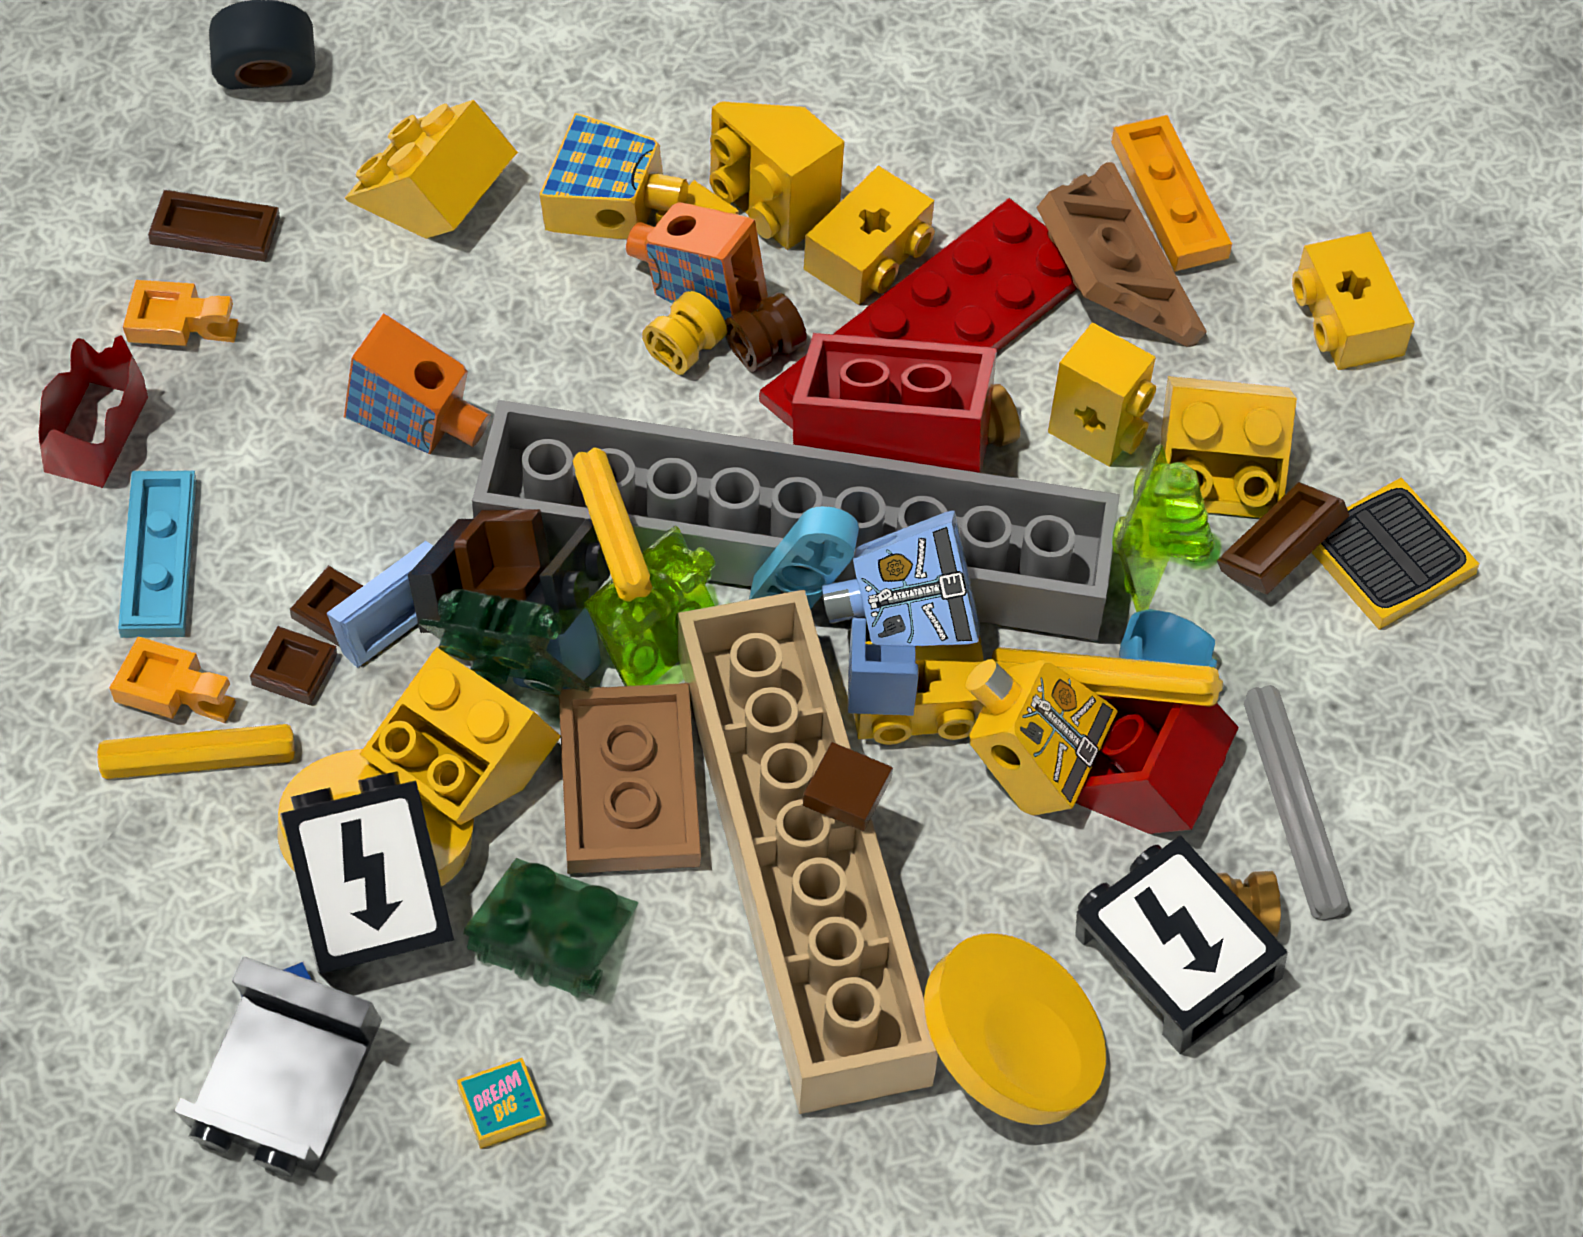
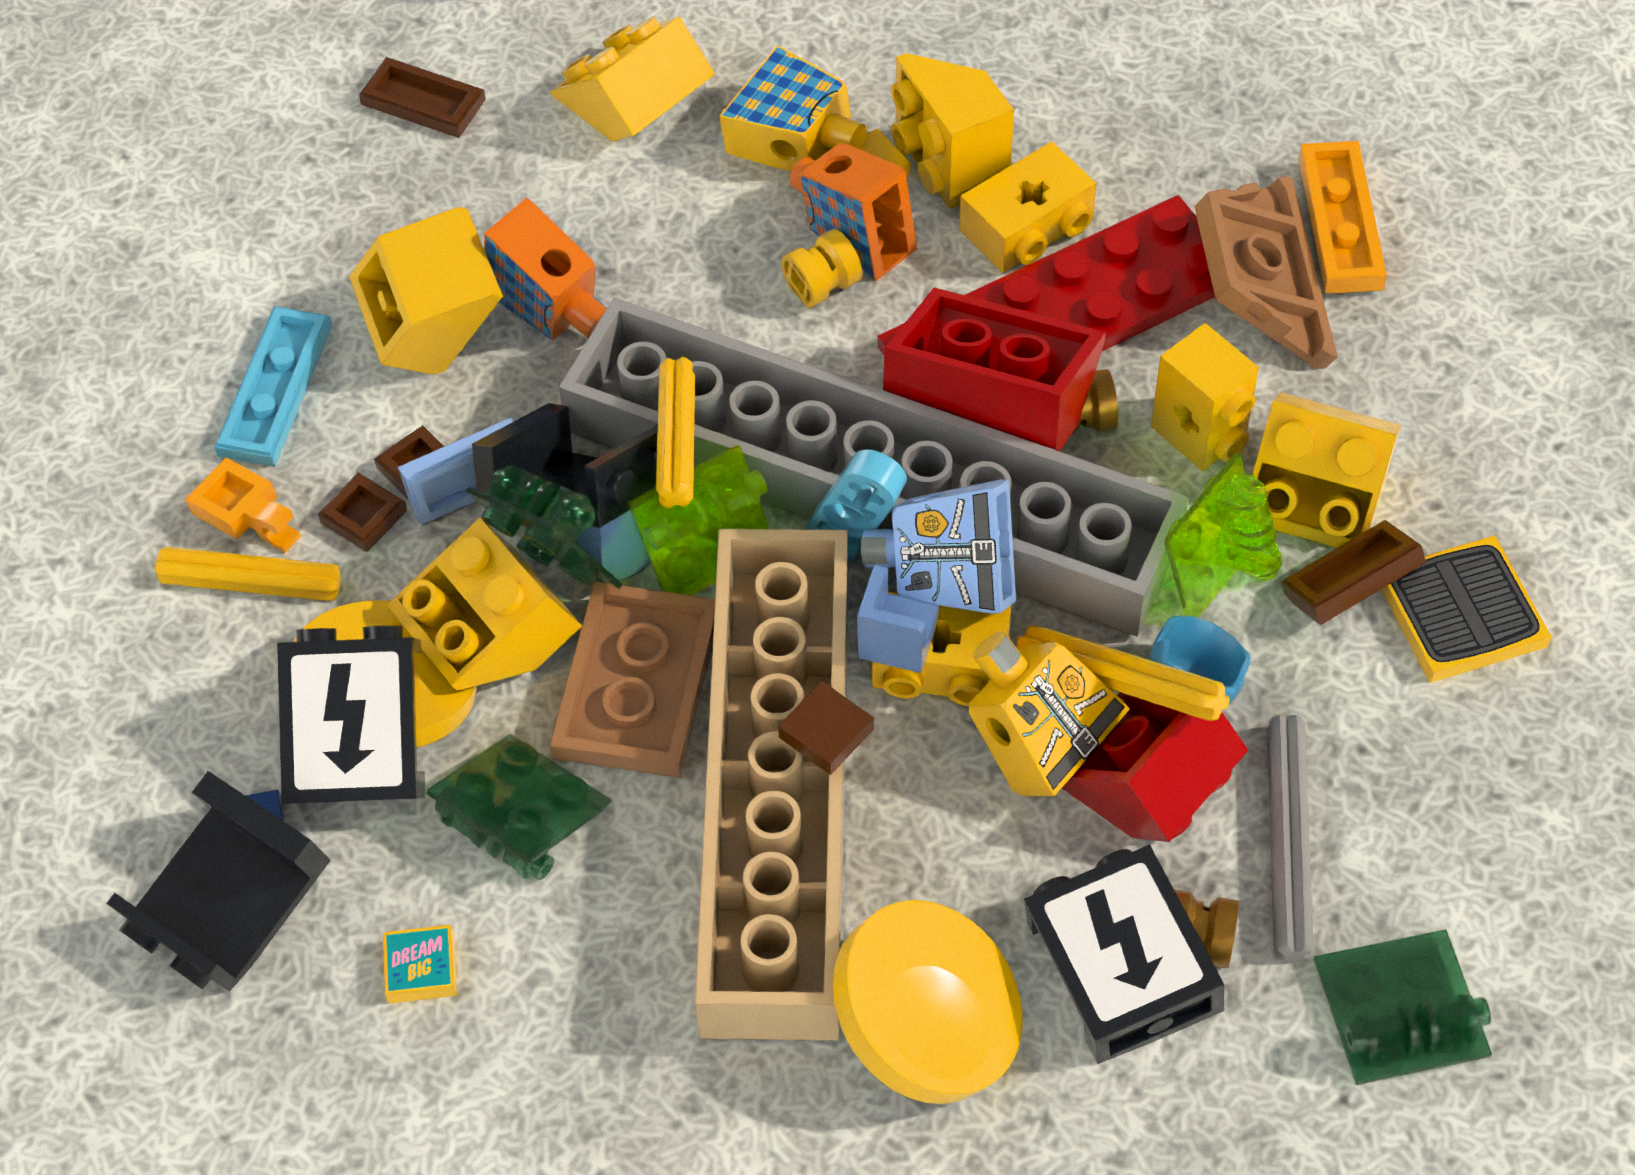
camera: 20 degrees right, 0 degrees up
red piece [38,335,148,488] -> none
light orange plate [123,280,239,346] -> none
reddish brown panel [454,509,550,601] -> none
reddish brown wheel [725,292,807,373] -> none
yellow brick [1292,231,1415,370] -> none
none -> yellow slope [349,207,503,375]
none -> clear green hinge [1313,929,1492,1085]

